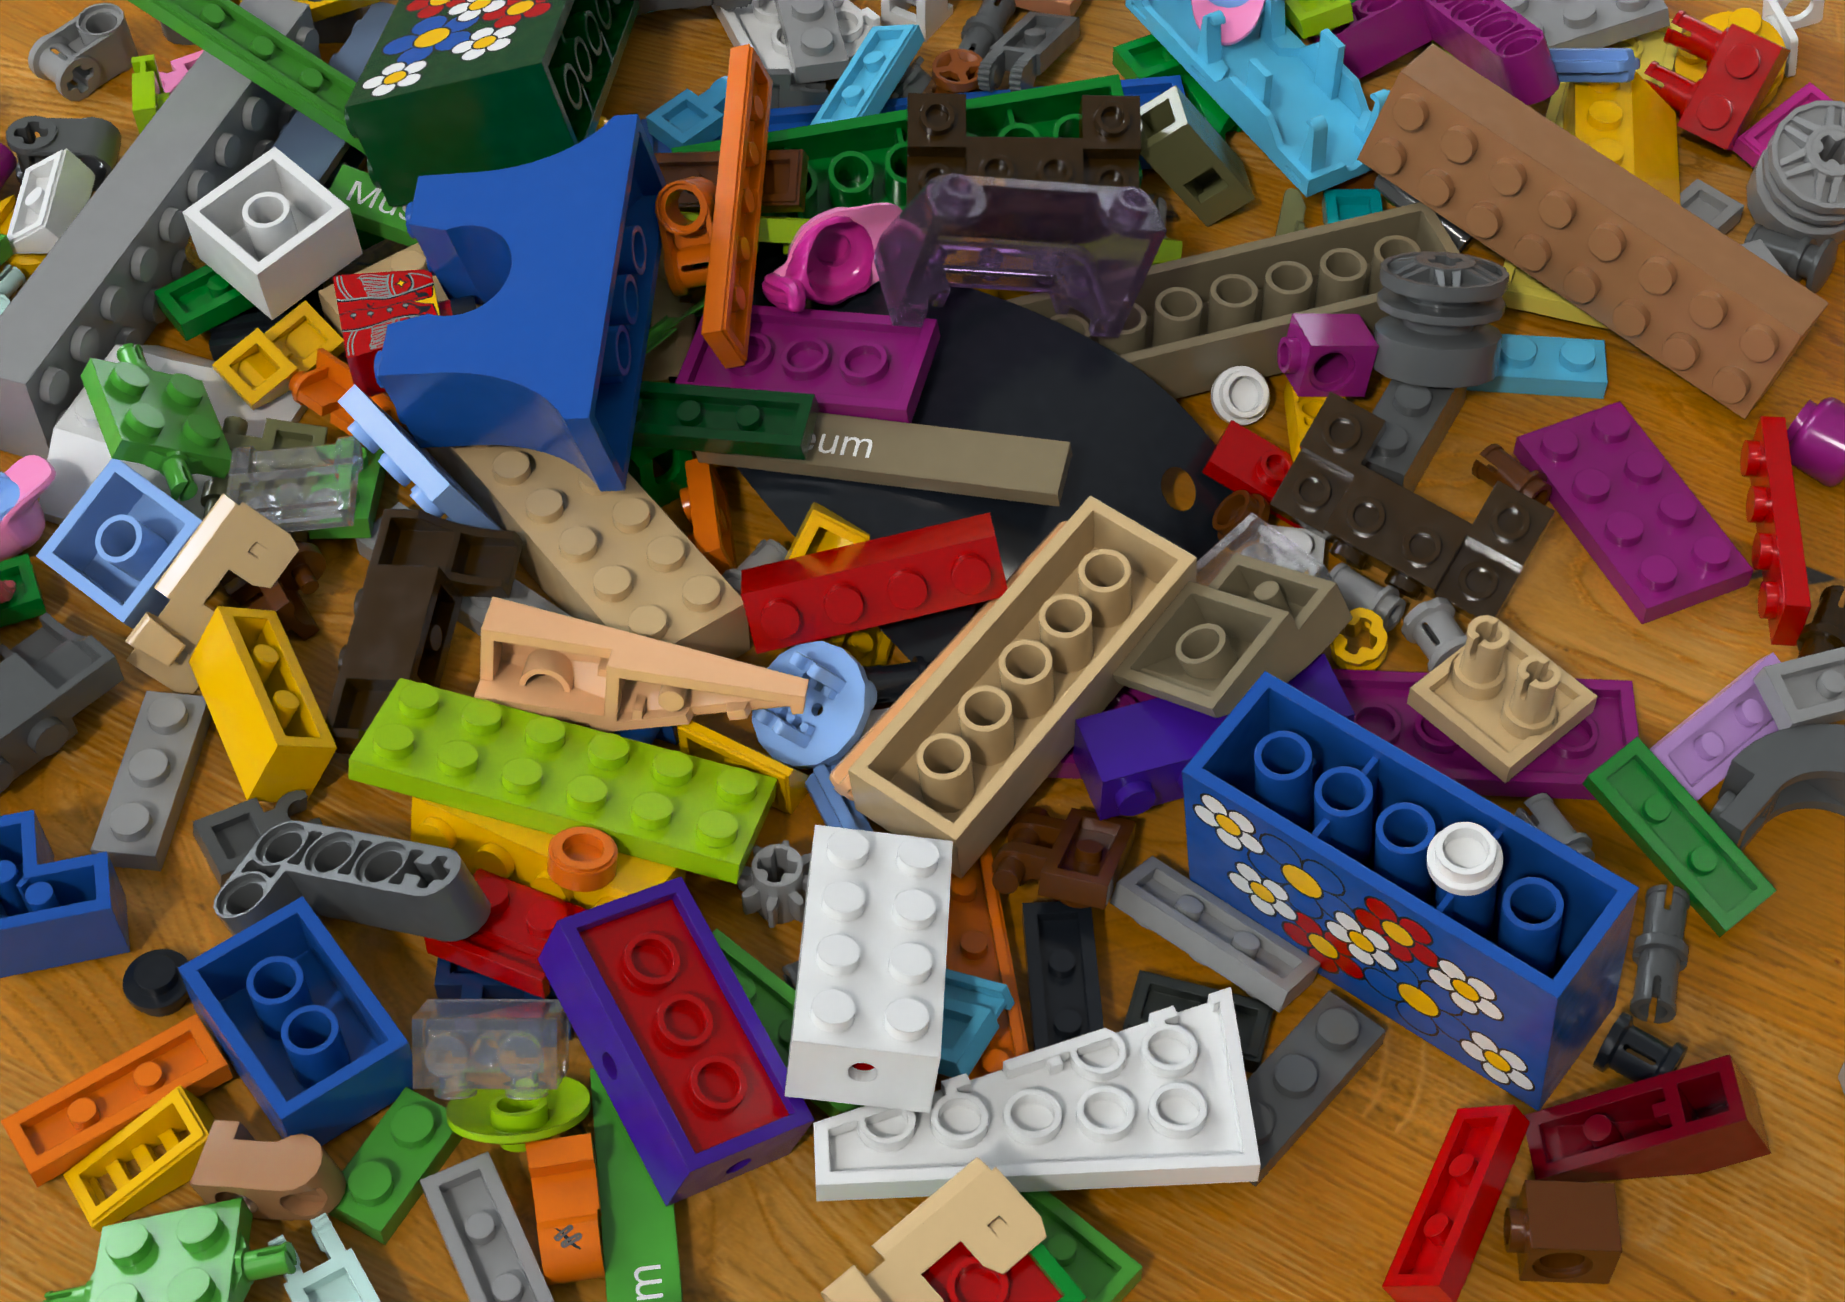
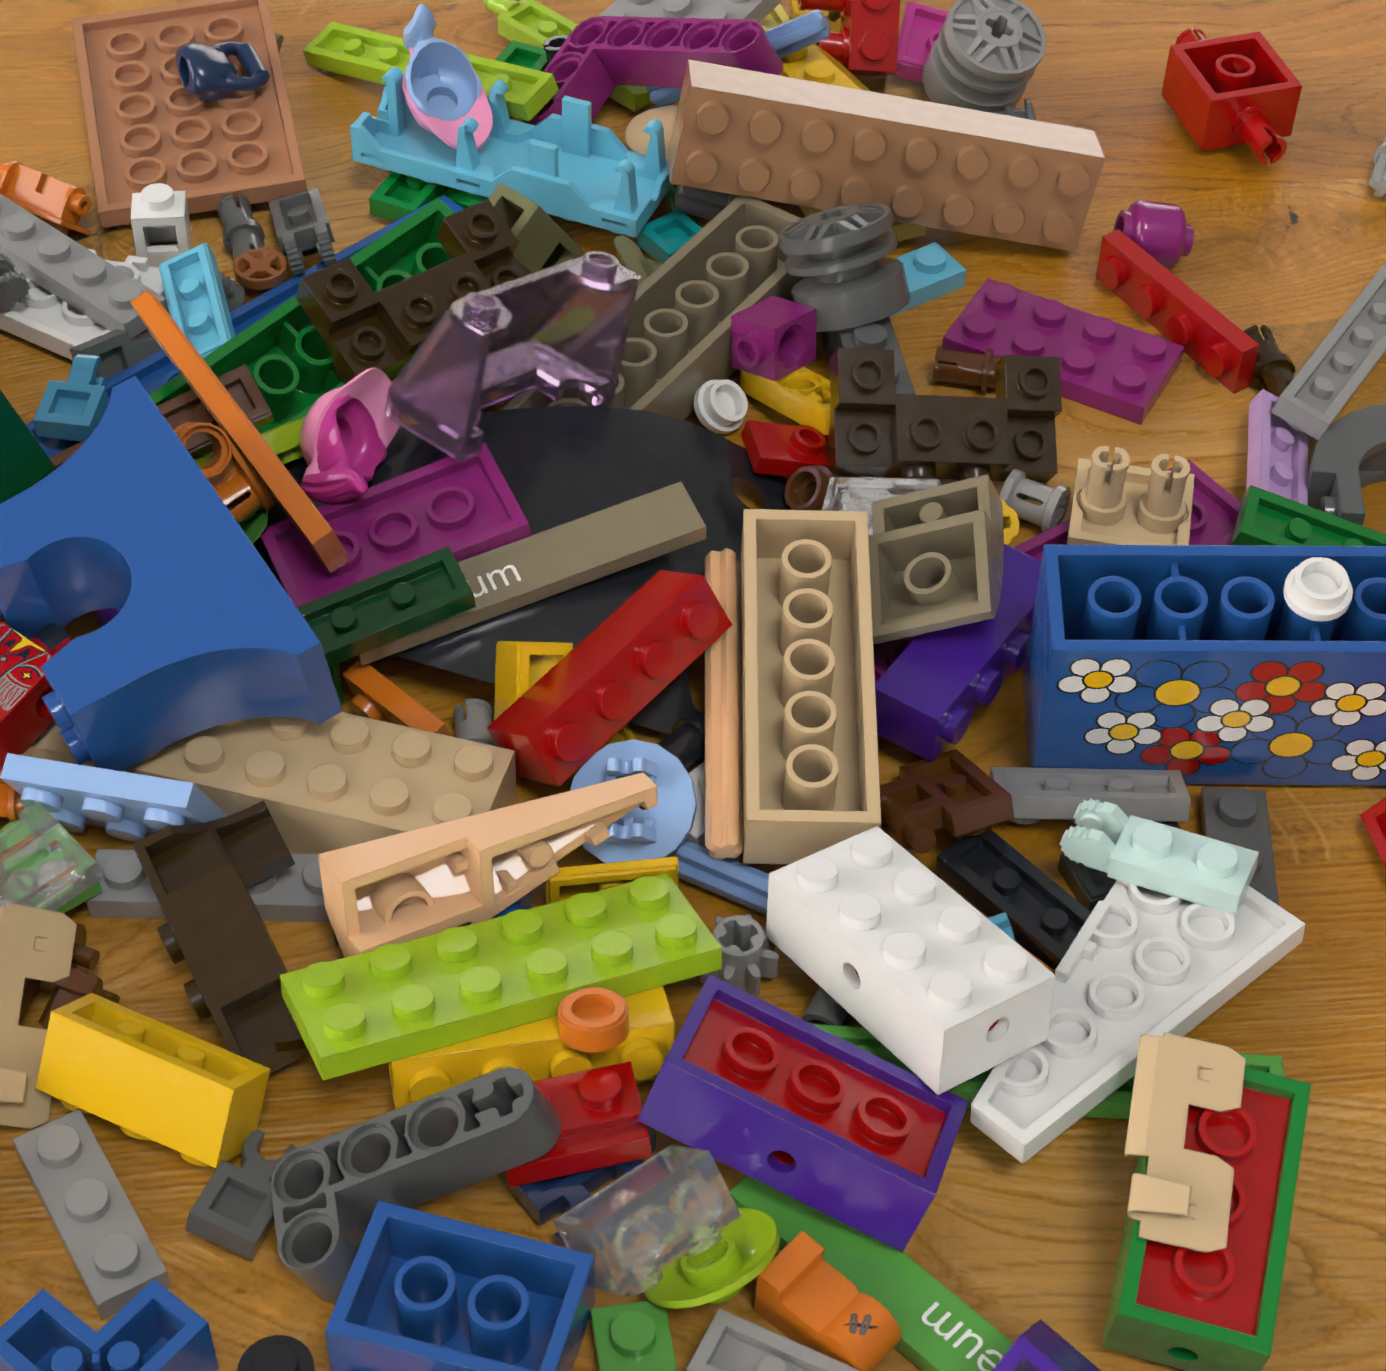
camera: 40 degrees left, 5 degrees down
none -> light aqua hinge [1059,798,1259,915]

